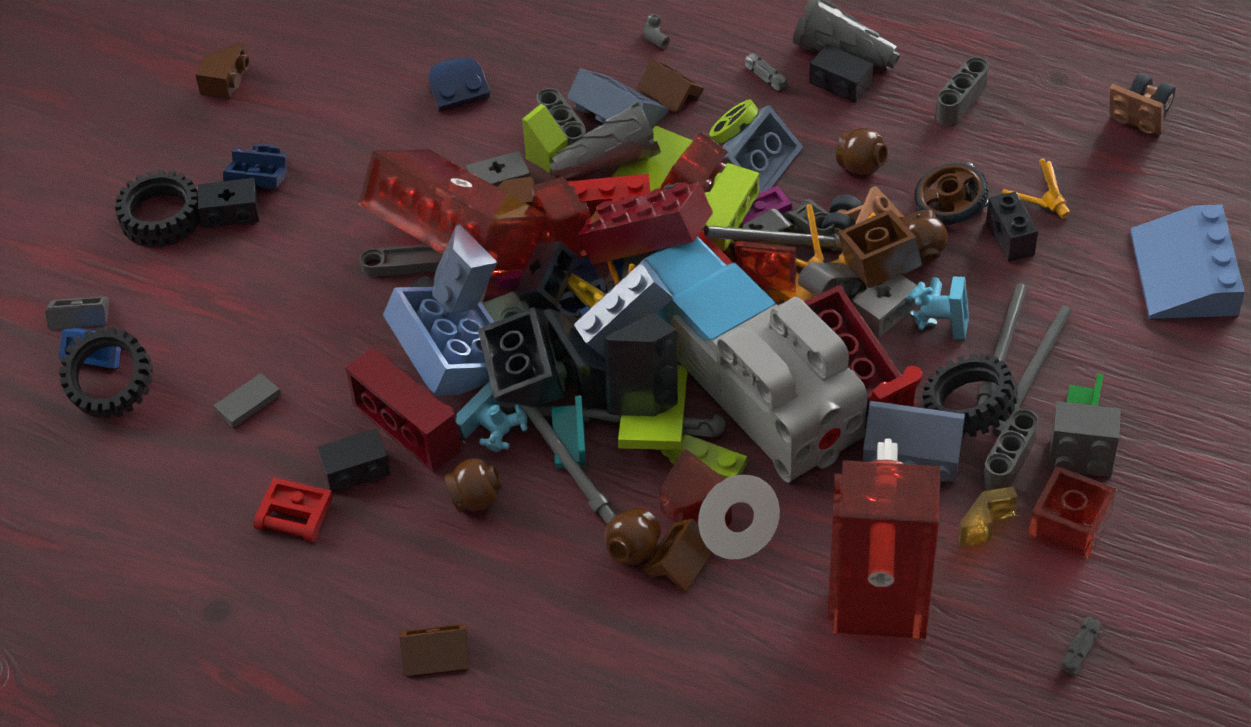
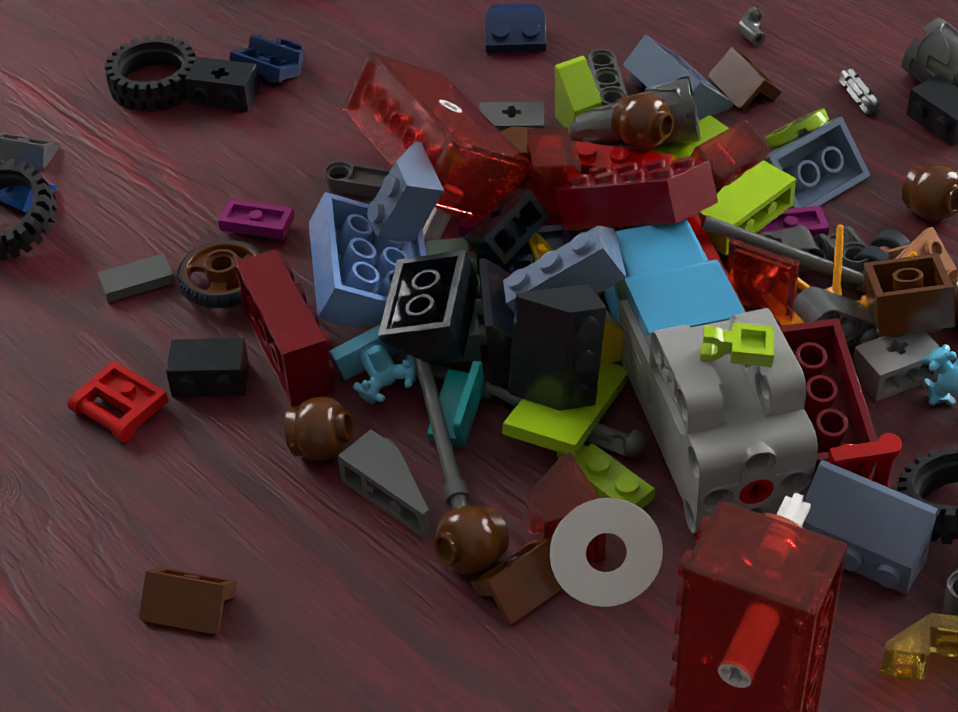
camera: 20 degrees right, 5 degrees down
none -> reddish brown wheel [177,239,262,309]
none -> magenta plate [218,199,294,240]
none -> dark grey slope [338,429,431,540]
none -> reddish brown piece [611,92,674,150]
none -> lime plate [700,322,774,367]

